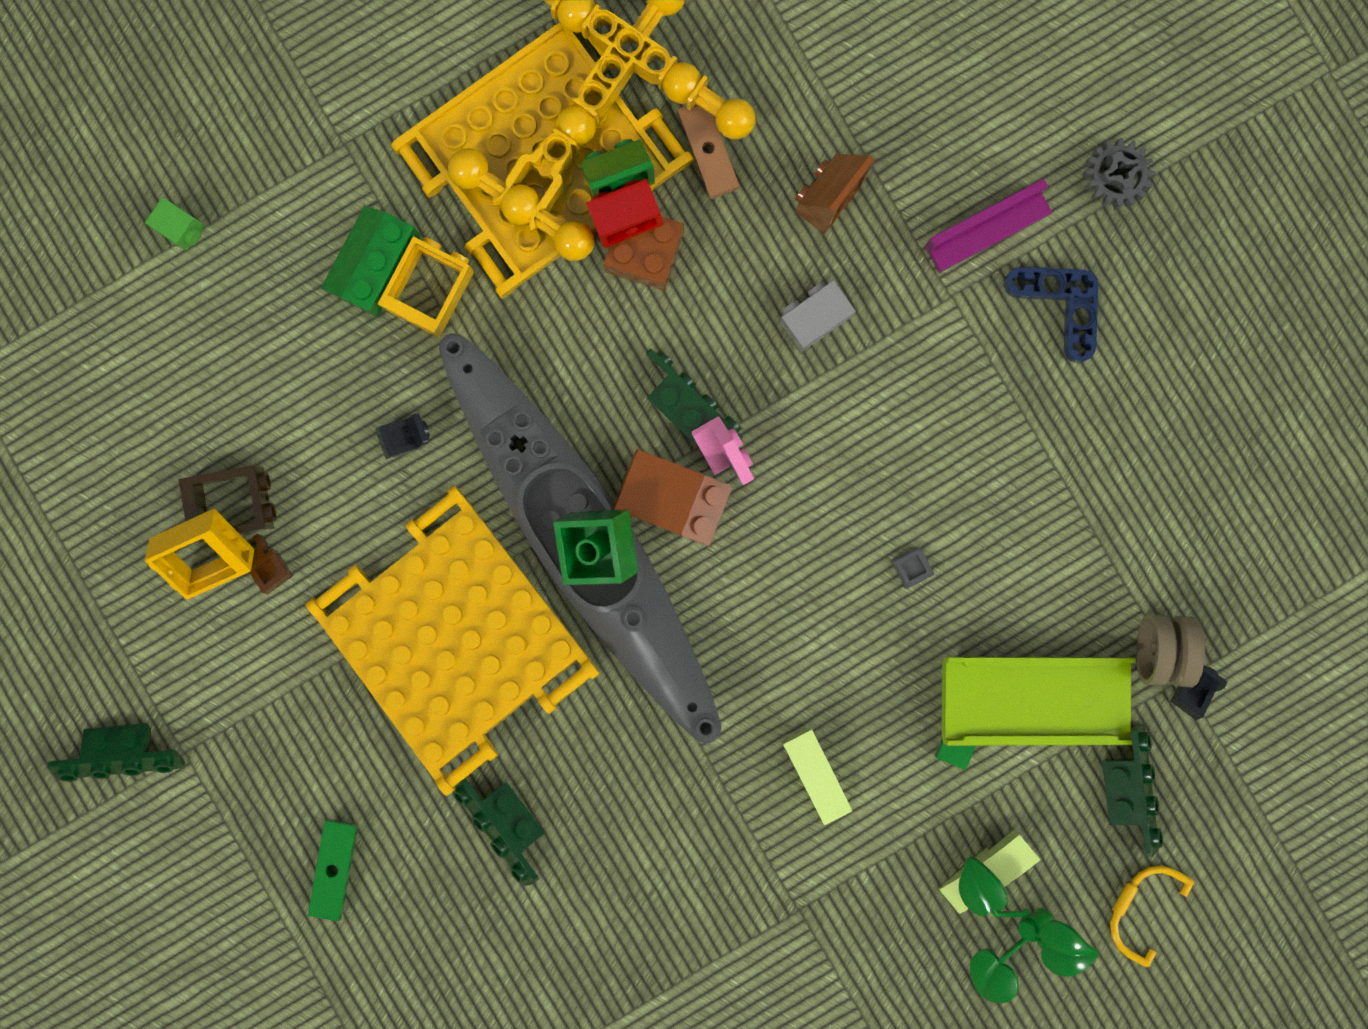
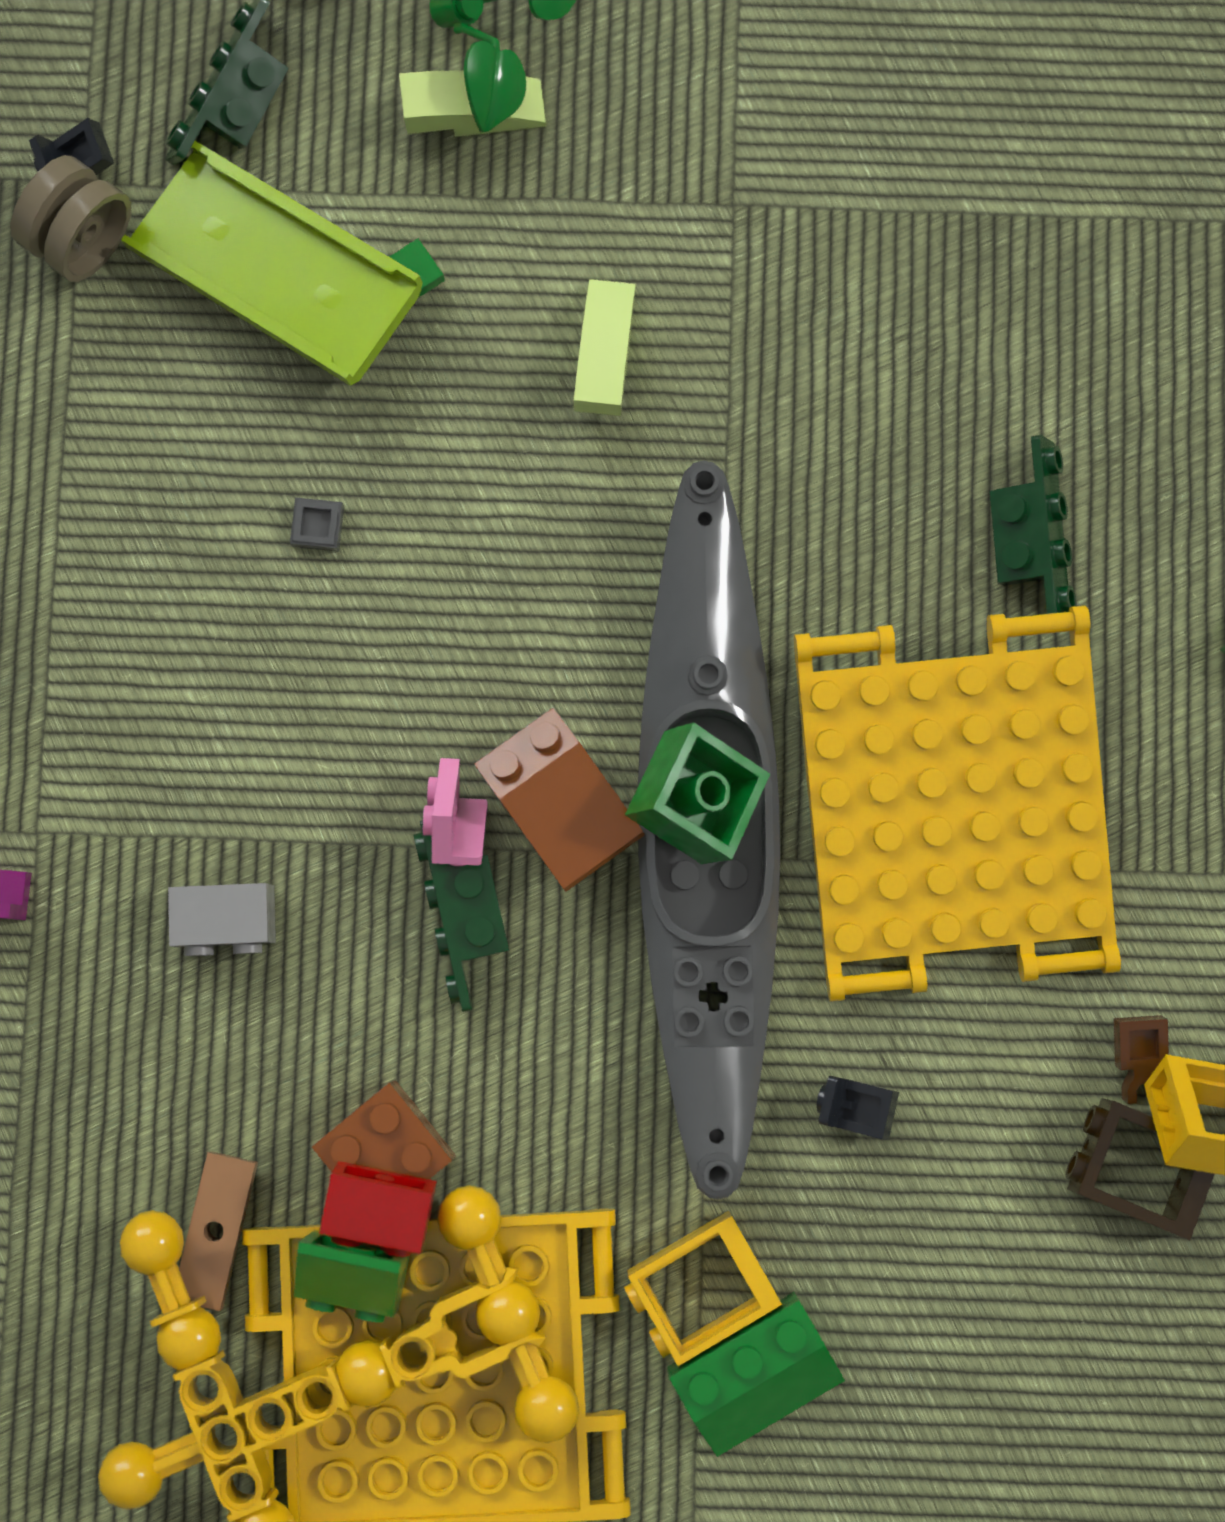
camera: 150 degrees left, 5 degrees down
dark orange slope [795,154,875,234] -> none

